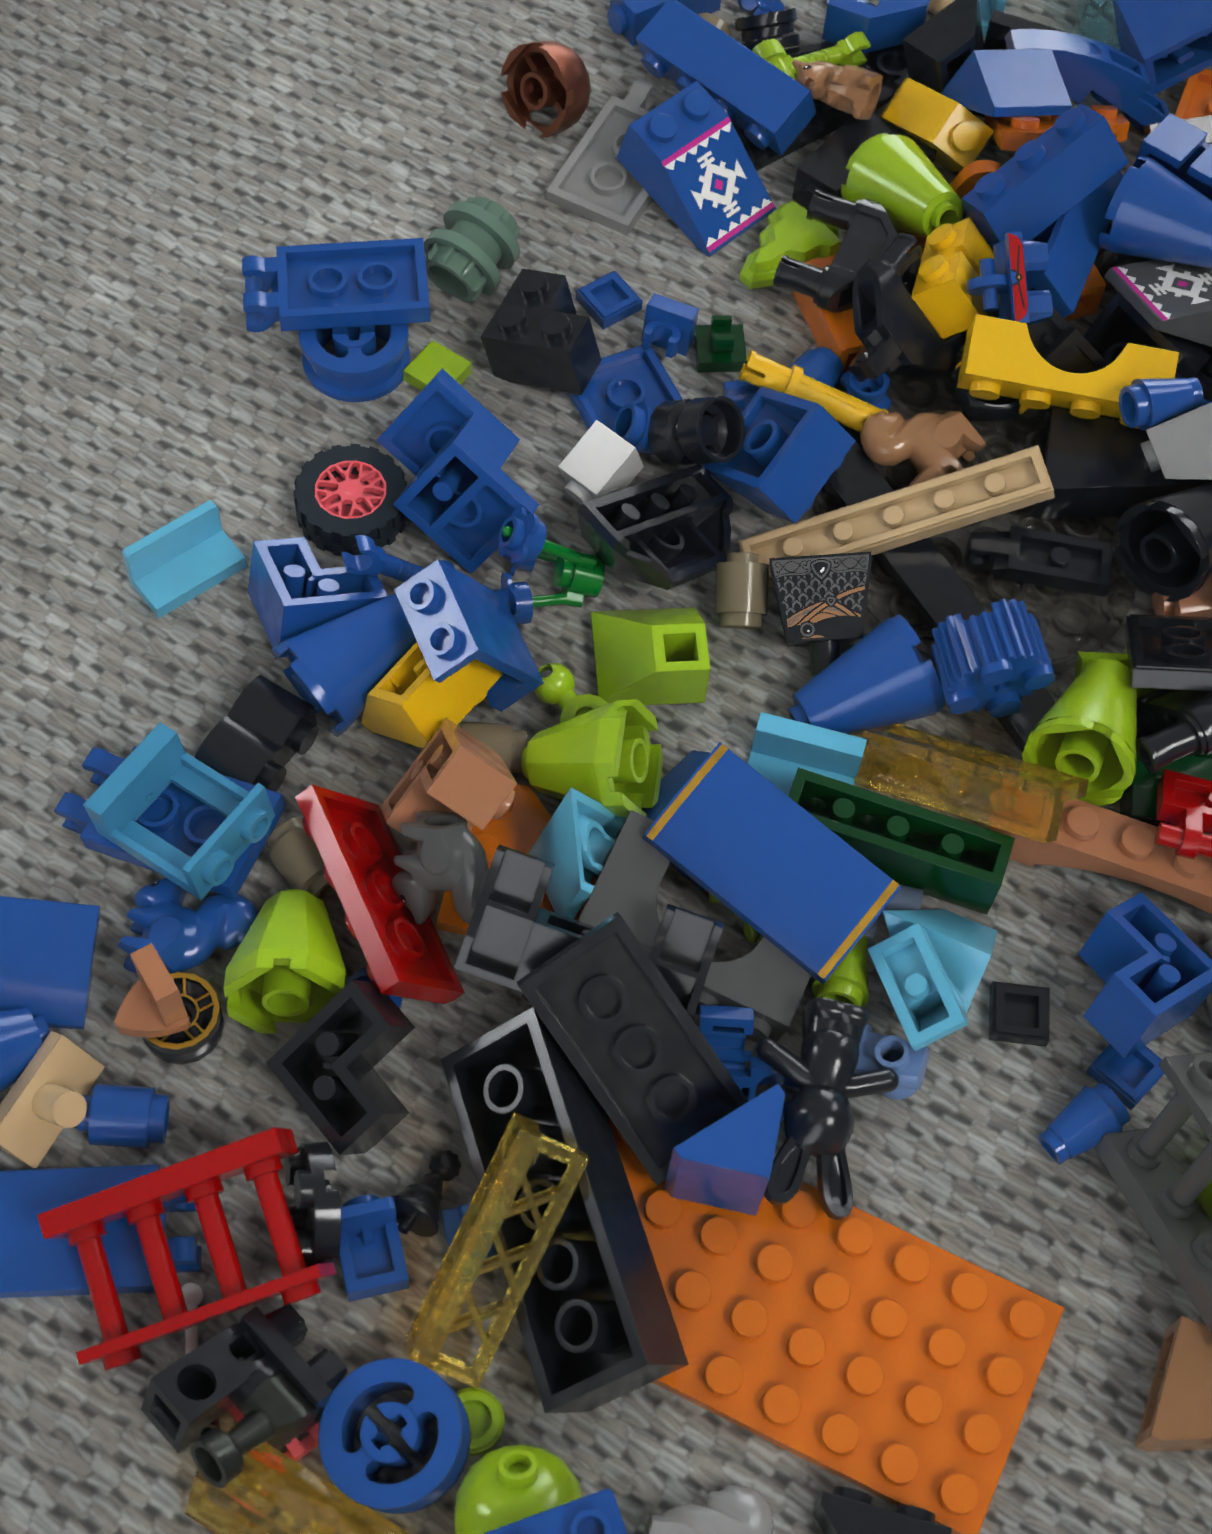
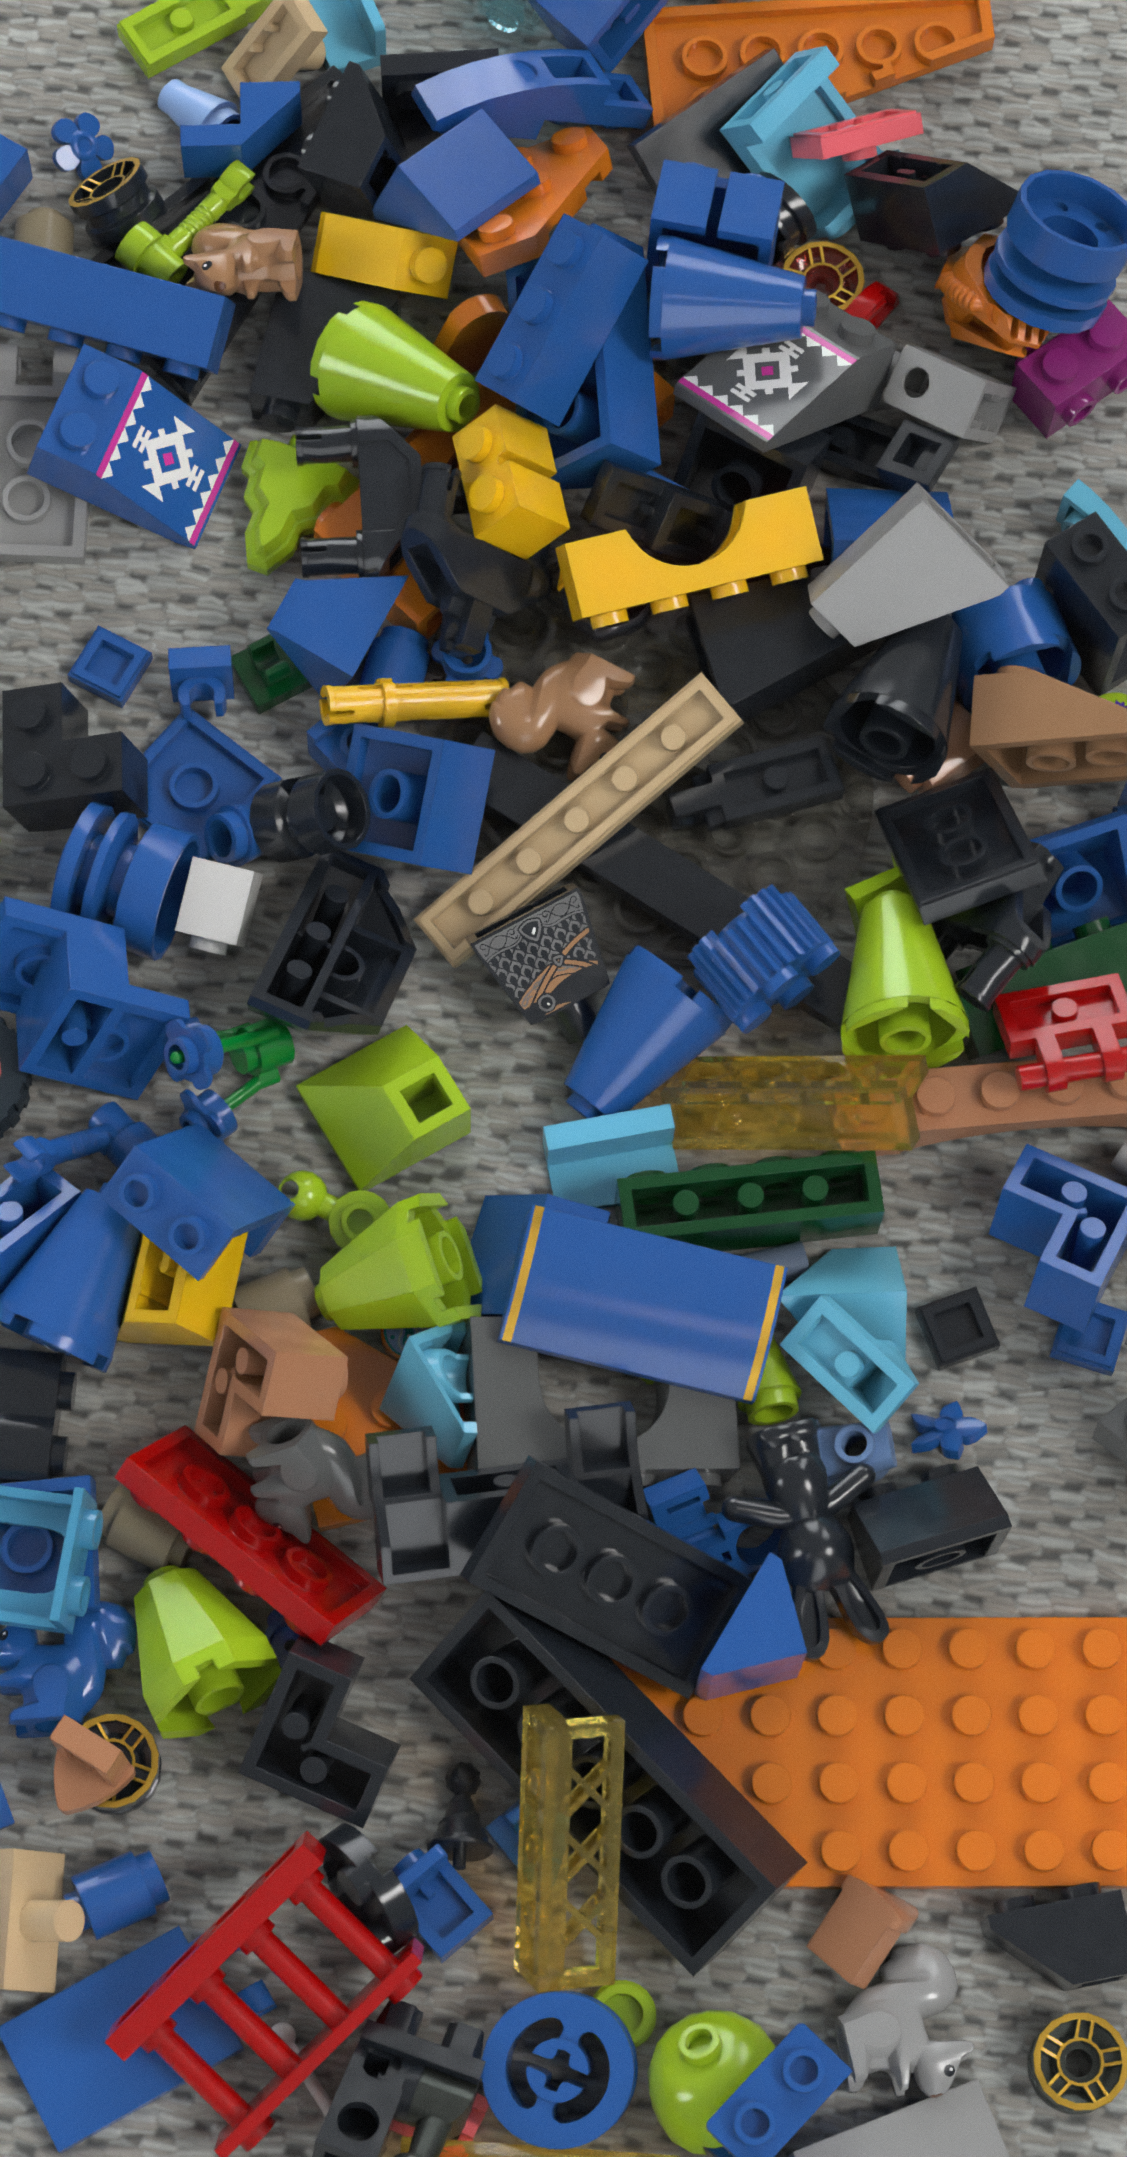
camera: 25 degrees left, 10 degrees up
dark tan brick [715,552,769,629] -> none
blue hips [966,231,1053,325] -> none
blue cone [1038,1082,1130,1165] -> none
blue cone [1119,377,1203,431] -> none
none -> blue wheel [50,802,200,961]
none -> blue slope [267,575,409,698]
none -> nougat tile [806,1874,919,1989]
none -> black slope [847,1463,1012,1591]
none -> blue plant [911,1401,988,1460]

